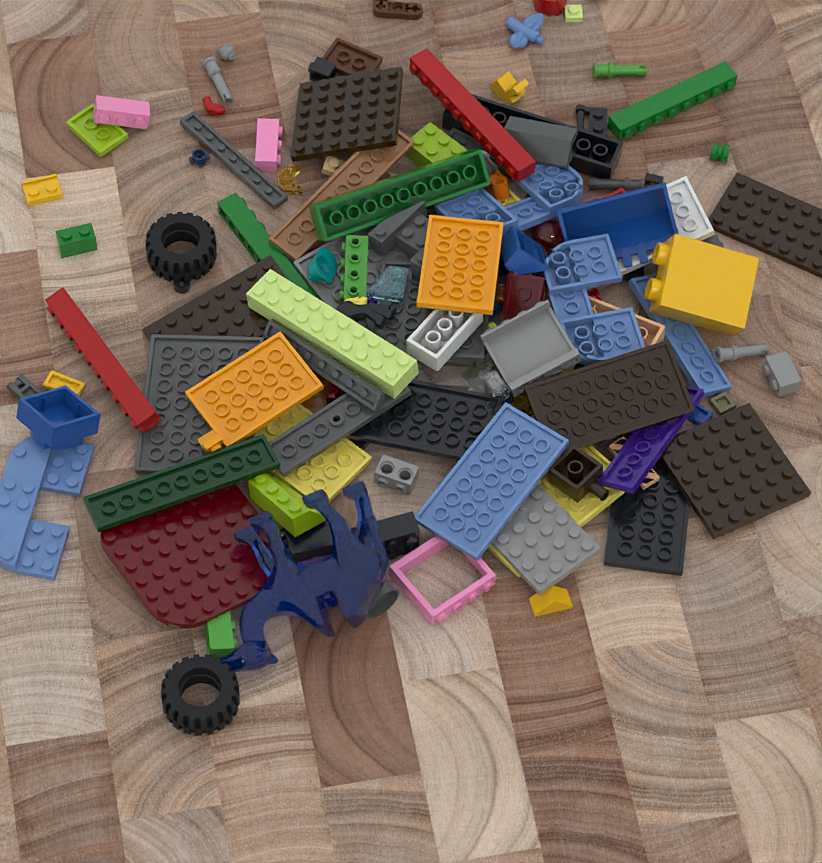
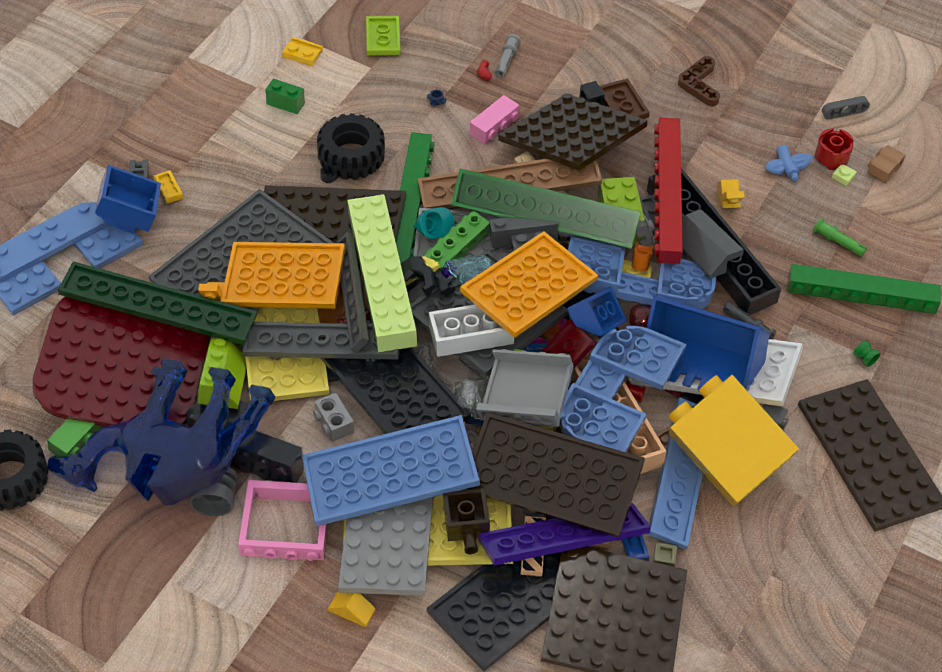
camera: 40 degrees right, 5 degrees down
red brick [45,287,162,434] -> none
bright pink brick [93,95,150,129] -> none
dark grey plate [180,111,288,210] -> none
light grey plate [217,43,236,61] -> none
clear yellow piece [277,165,303,195] -> none
black plate [575,104,607,137] -> none
black plate [644,173,664,186] -> none
light grey pin [713,343,769,363] -> none
light grey brick [762,351,801,397] -> none

